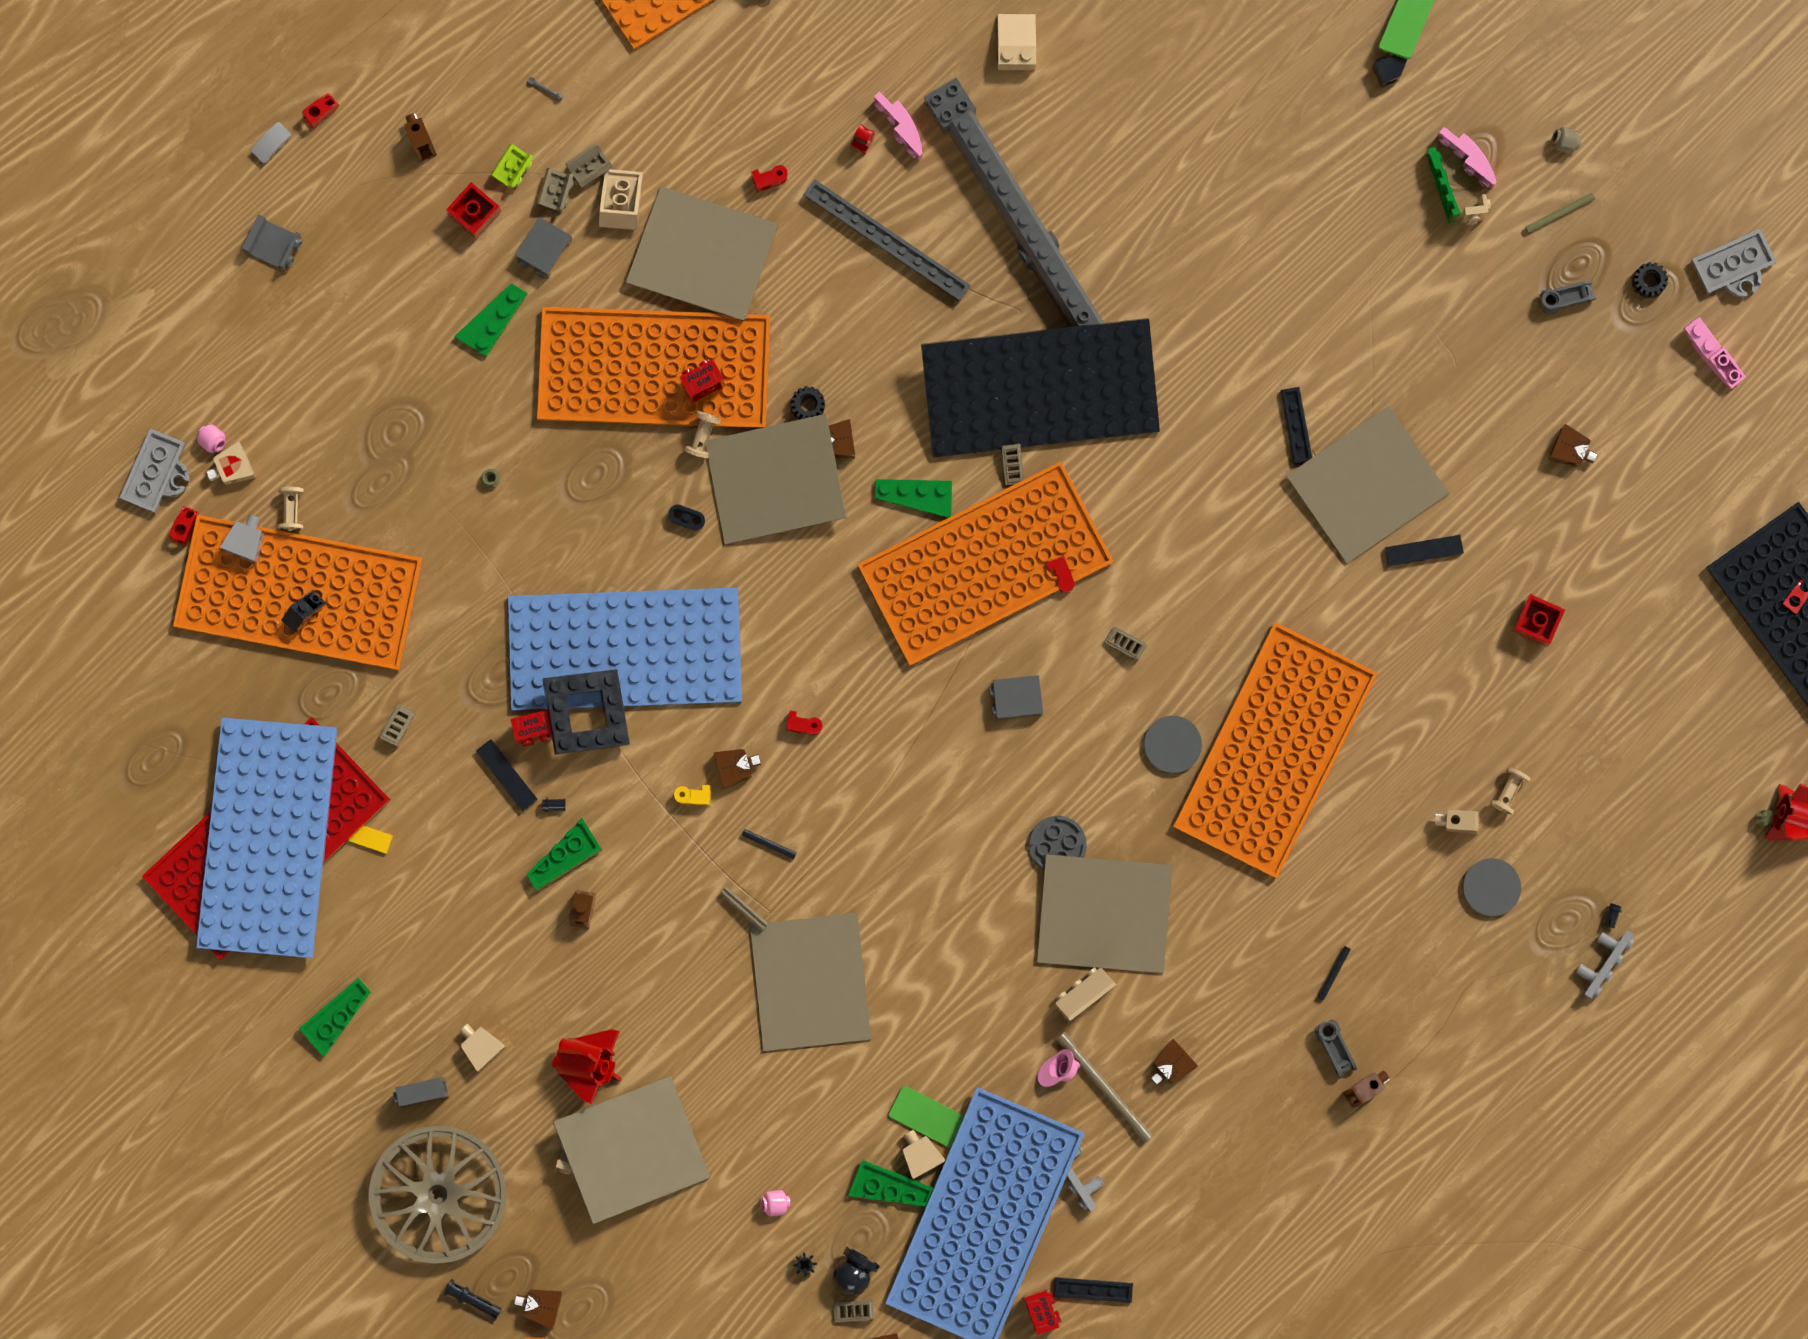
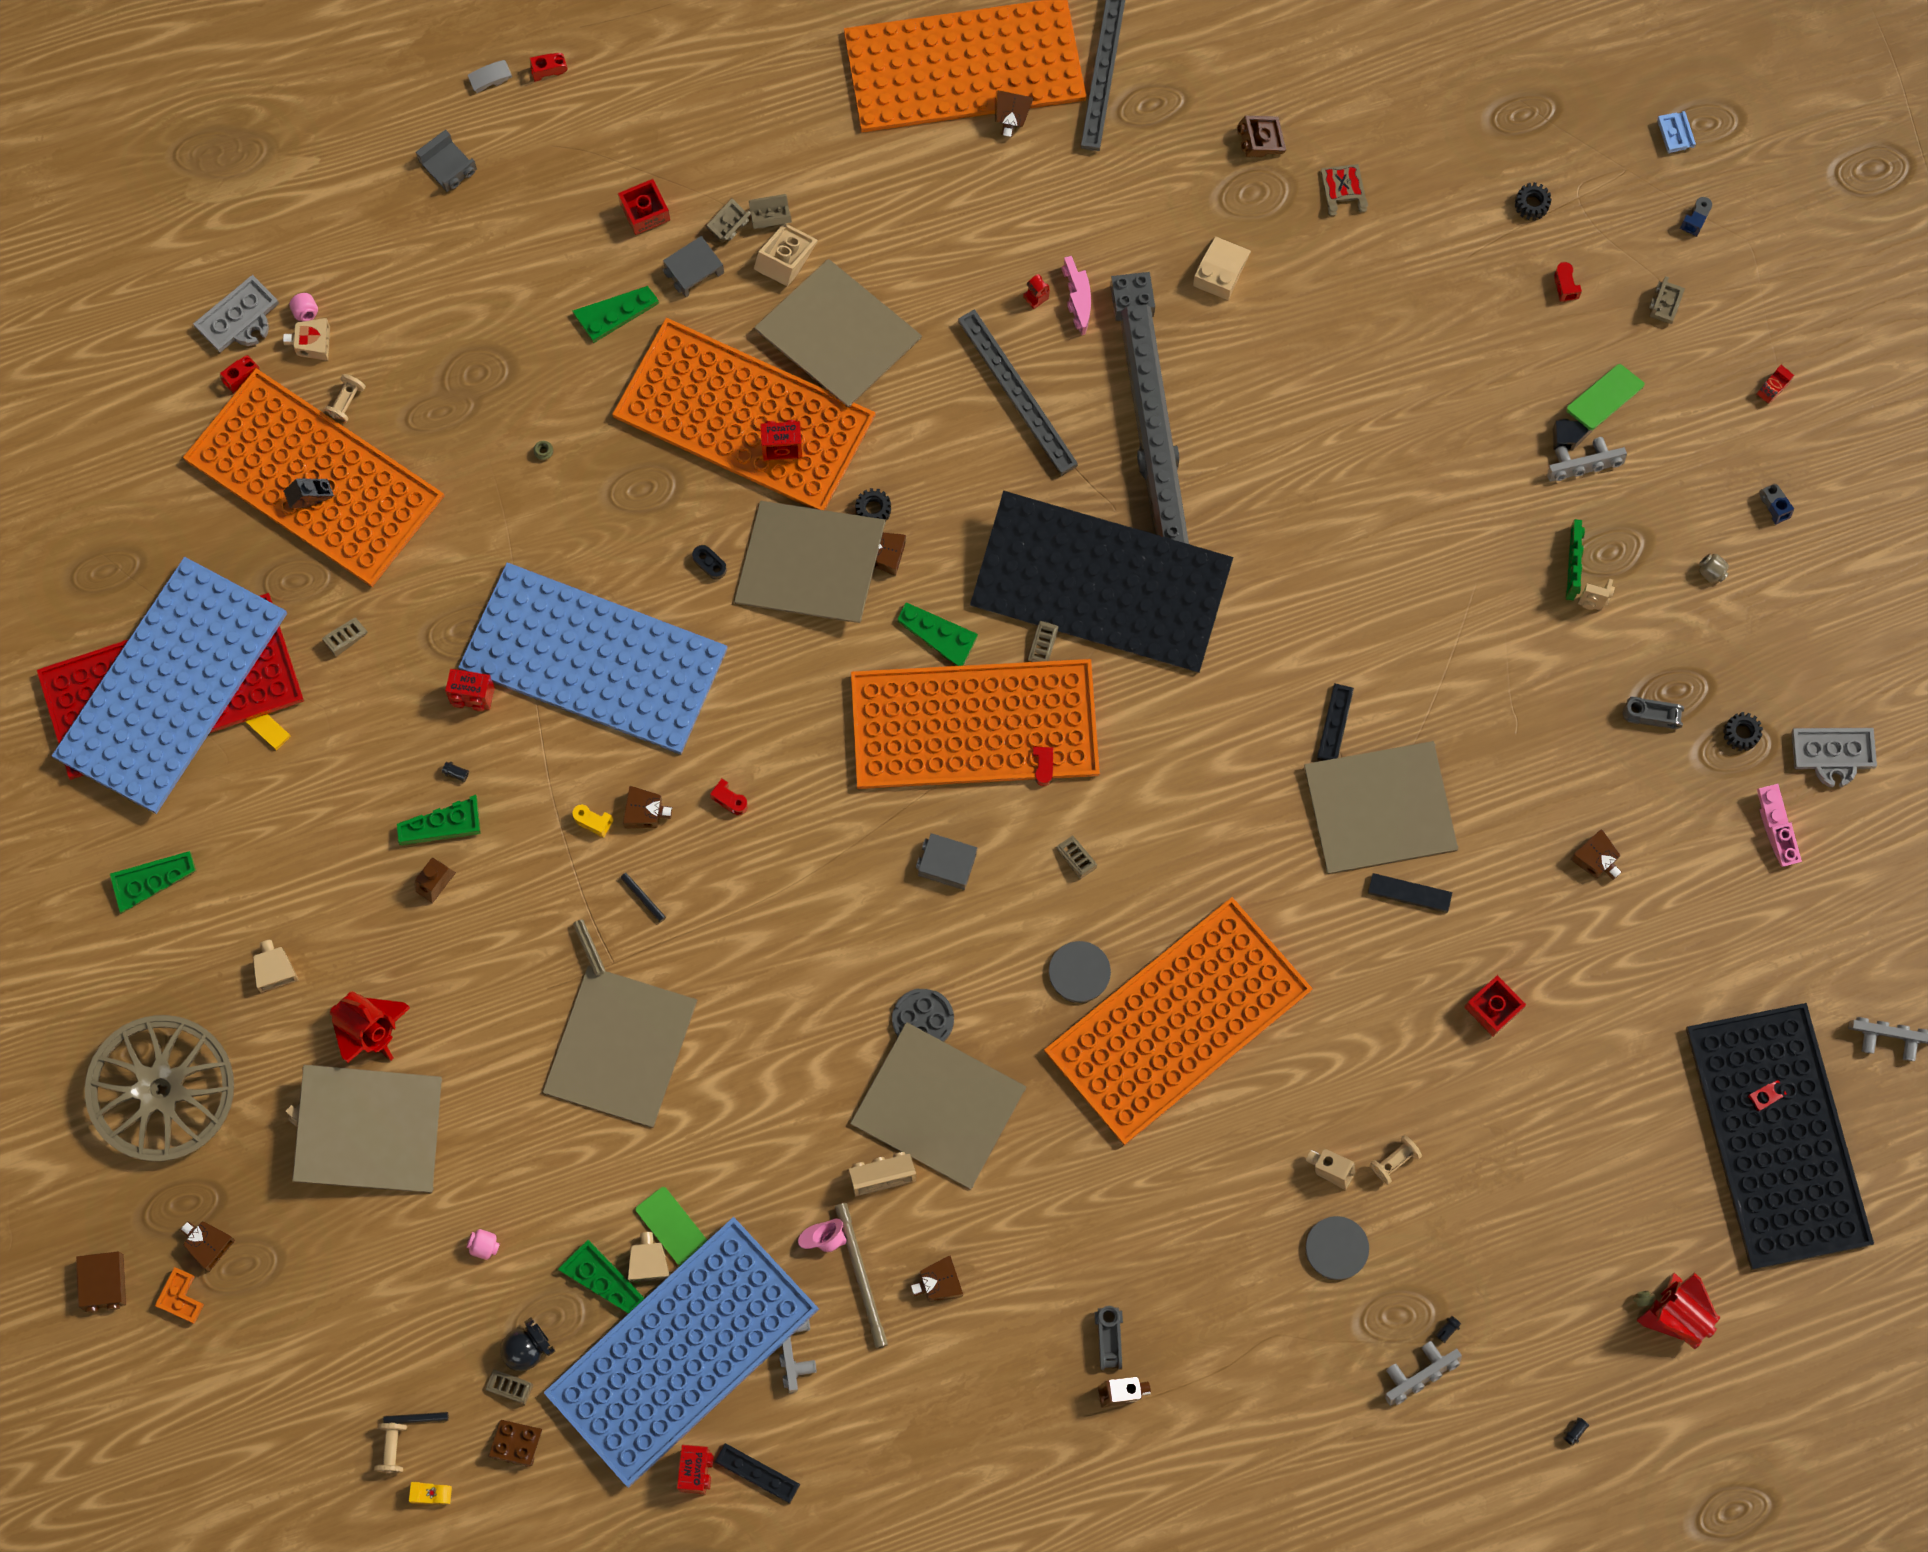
camera: 25 degrees right, 10 degrees down
light grey torso [220,514,264,563] -> none
dark grey brick [393,1077,449,1107] -> none
reddish brown torso [404,113,437,162] -> none
black pin [444,1279,502,1319] -> none
black tile [476,739,538,811] -> none
lime bracket [490,144,533,188] -> none
dark grey hinge [528,77,563,101] -> none
black plate [542,669,630,755] -> none
tan hose [684,411,721,458] -> none
red leg [751,165,788,193] -> none
black gear [793,1252,817,1277] -> none
black bar [1317,946,1351,1000] -> none
bright pink slope [1437,127,1496,190] -> none
olive bar [1525,193,1595,234] -> none
none -> light grey plate [1547,437,1627,482]
none -> black pin [1563,1417,1589,1446]
none -> leg [1759,484,1794,525]

